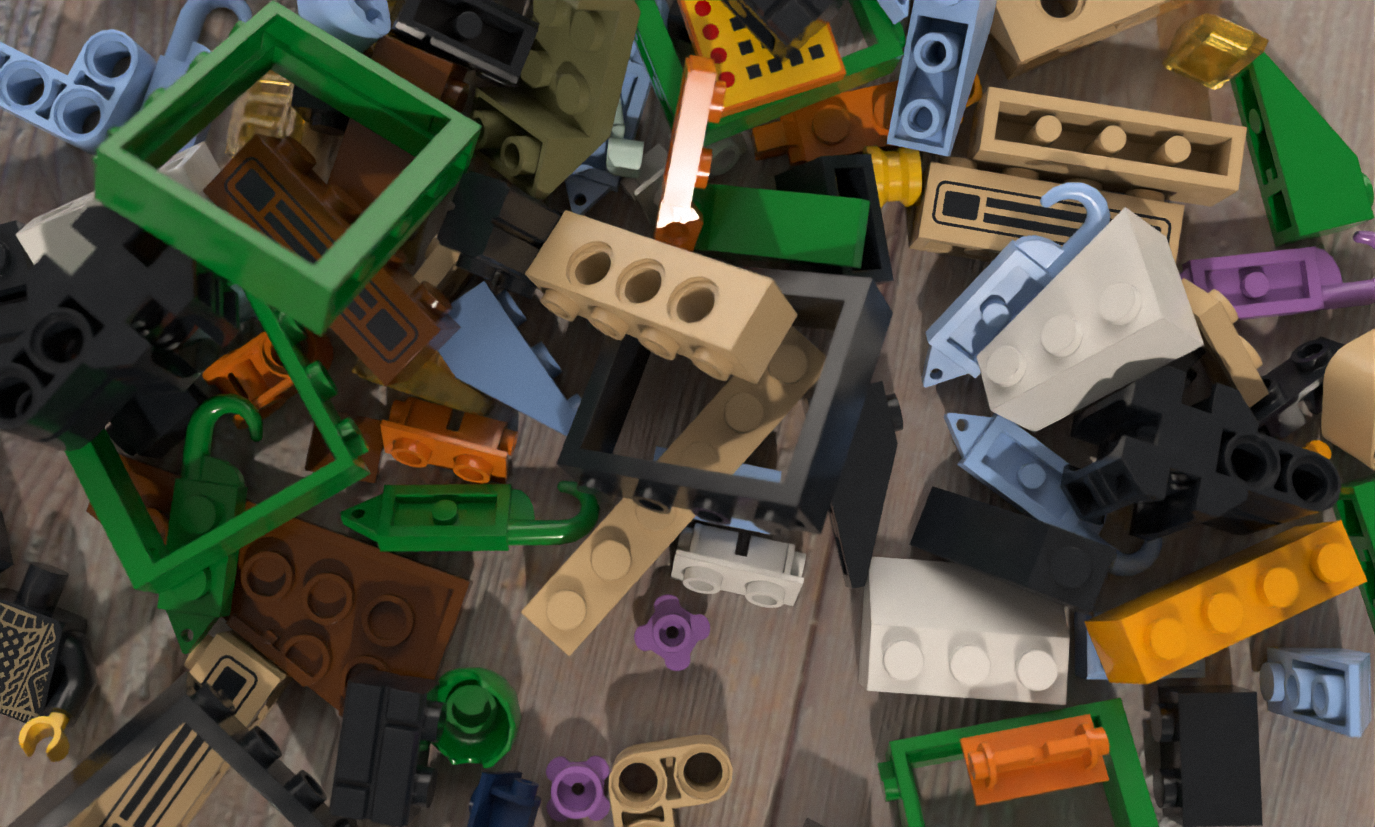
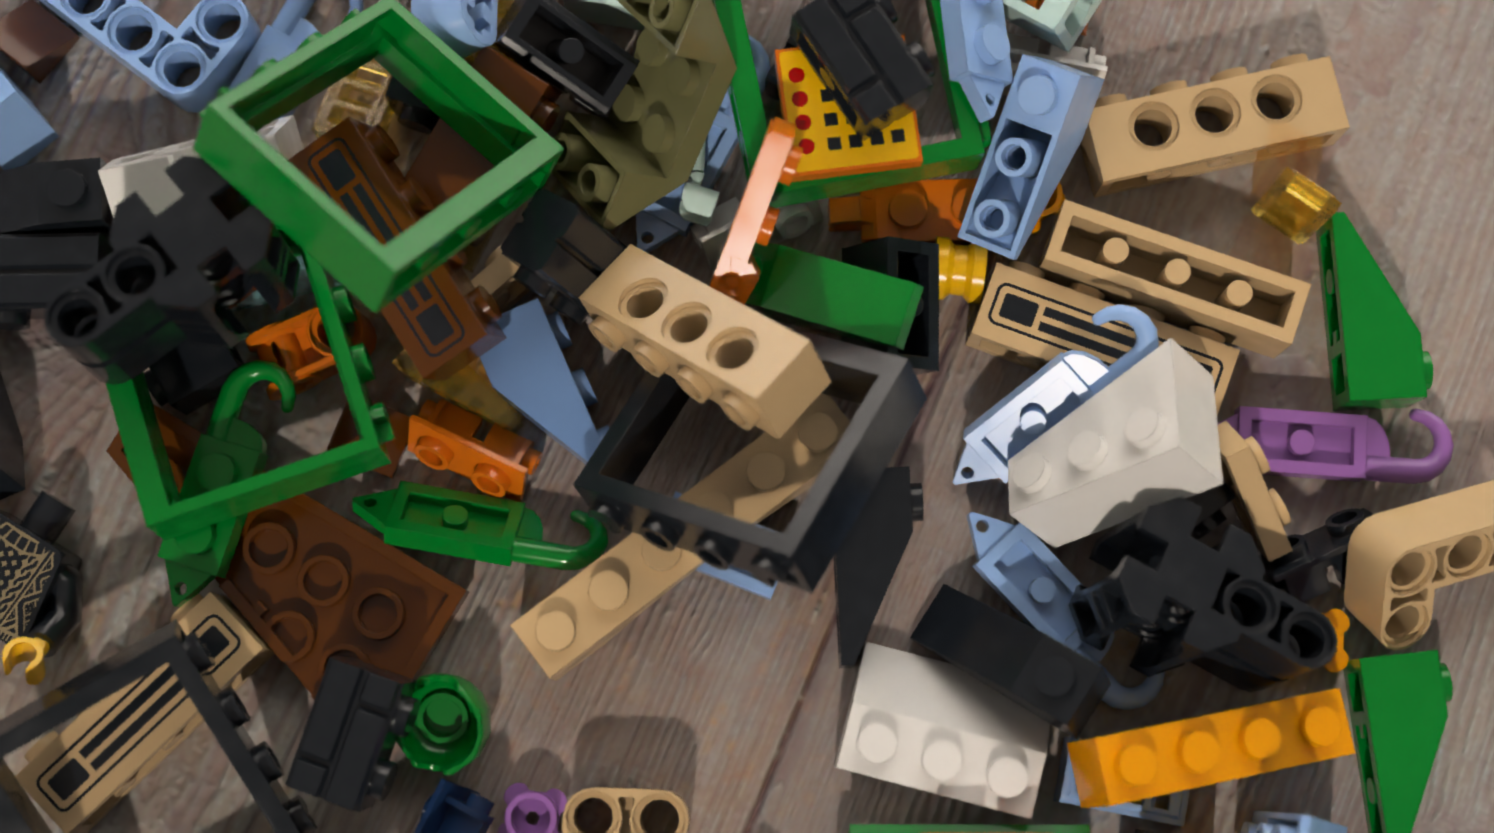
camera: 15 degrees right, 5 degrees down
medium lavender plate [634,594,710,671] -> none
white hinge [670,523,806,608] -> none

